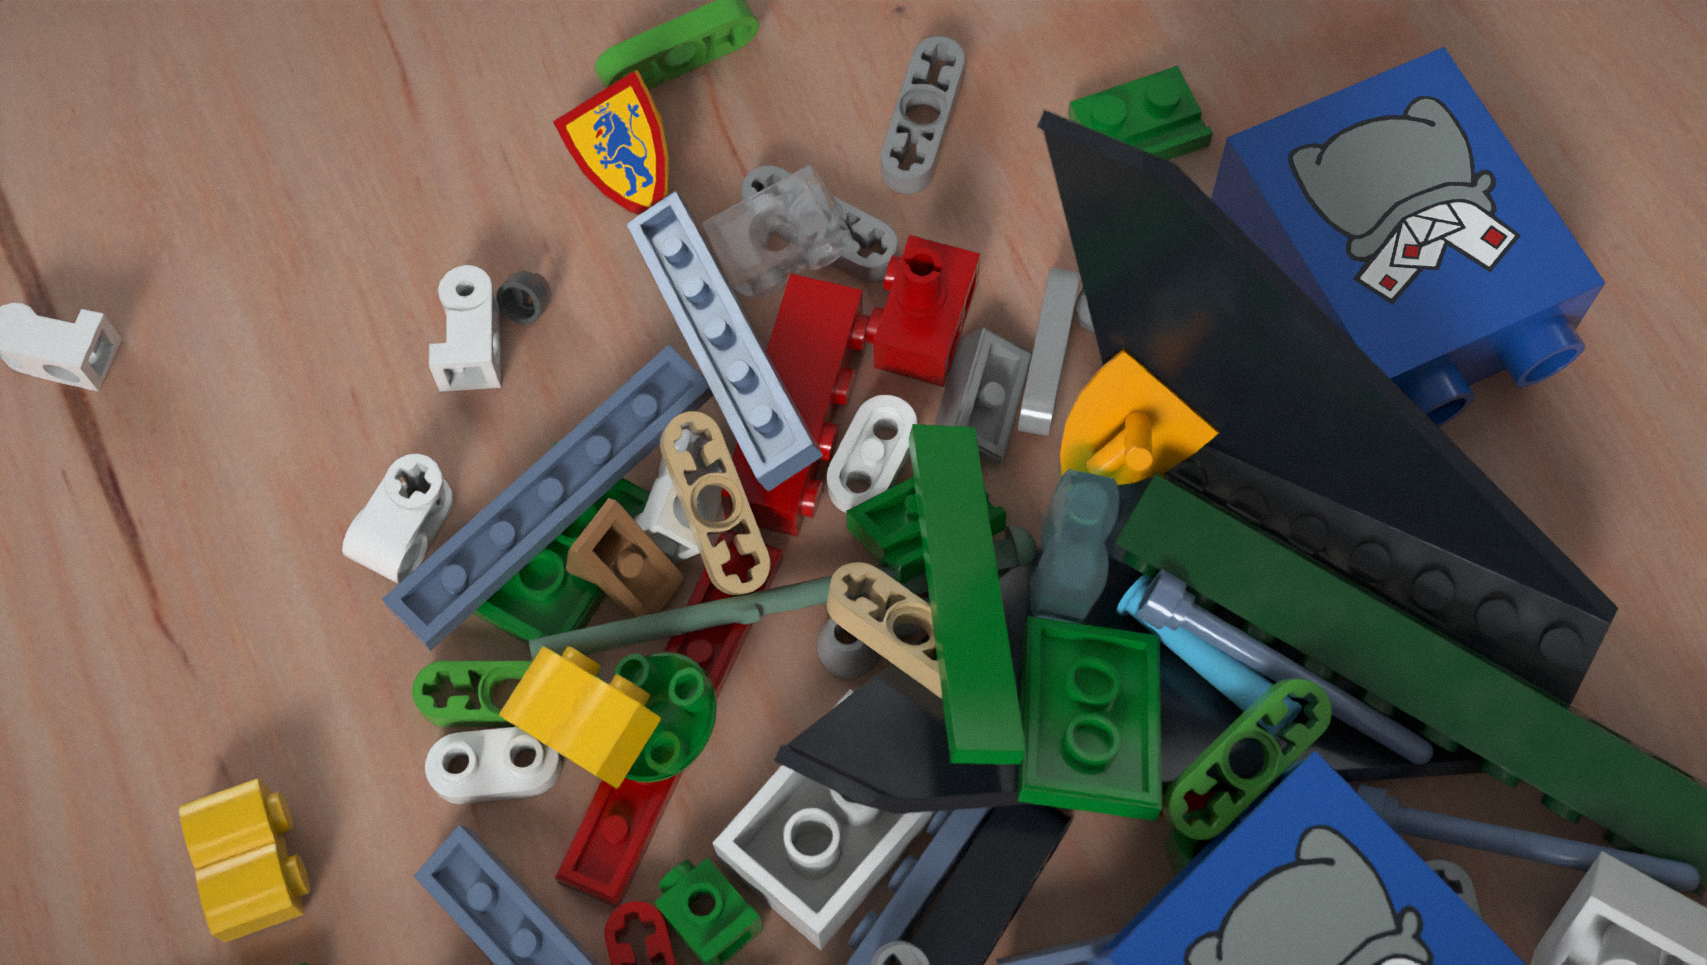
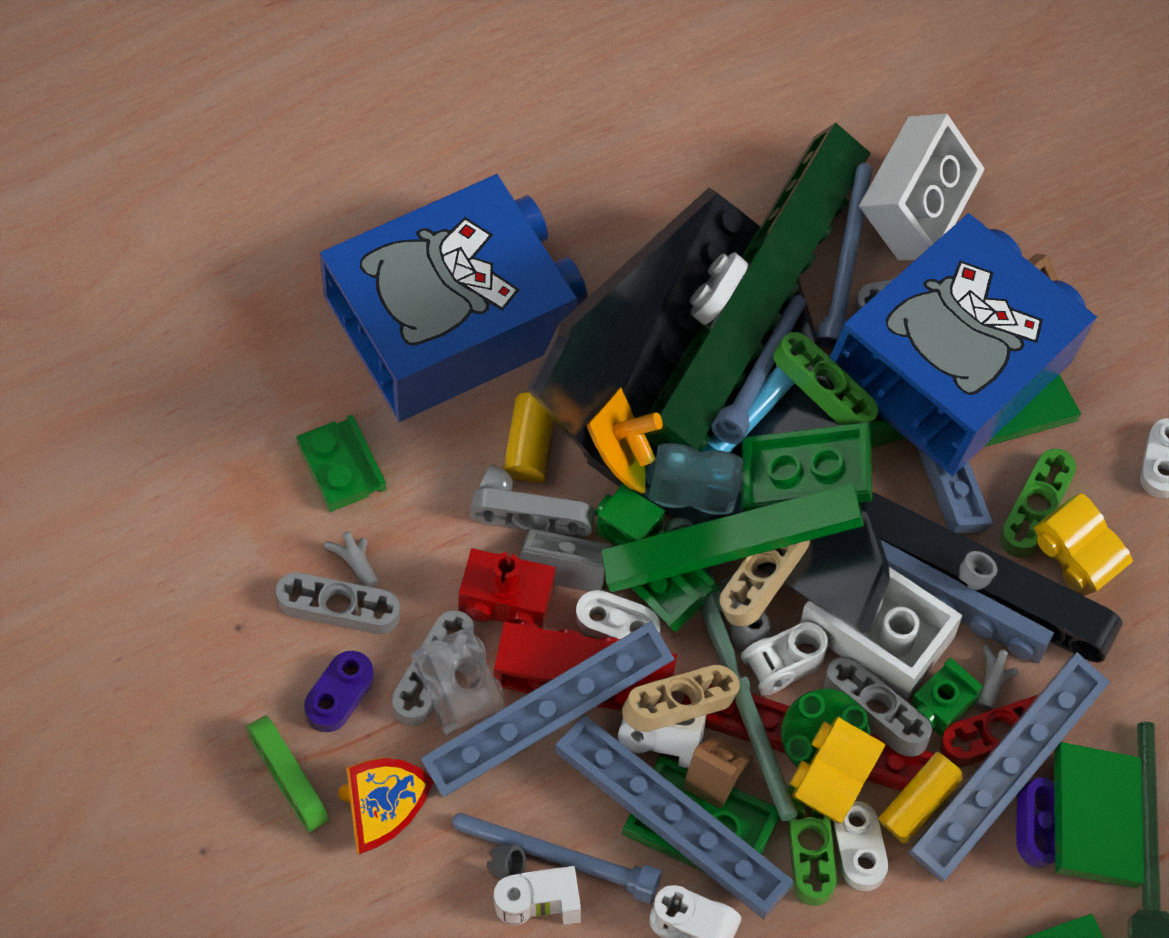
camera: 100 degrees left, 5 degrees down
none -> dark purple plate [304,651,374,732]
none -> light grey bar [324,531,379,588]
none -> sand blue piece [452,813,662,905]
none -> green brick [595,484,665,546]
none -> white plate [690,252,749,325]
none -> white piece [740,622,828,695]
none -> light grey beam [824,658,932,757]
none -> yellow brick [877,752,963,845]

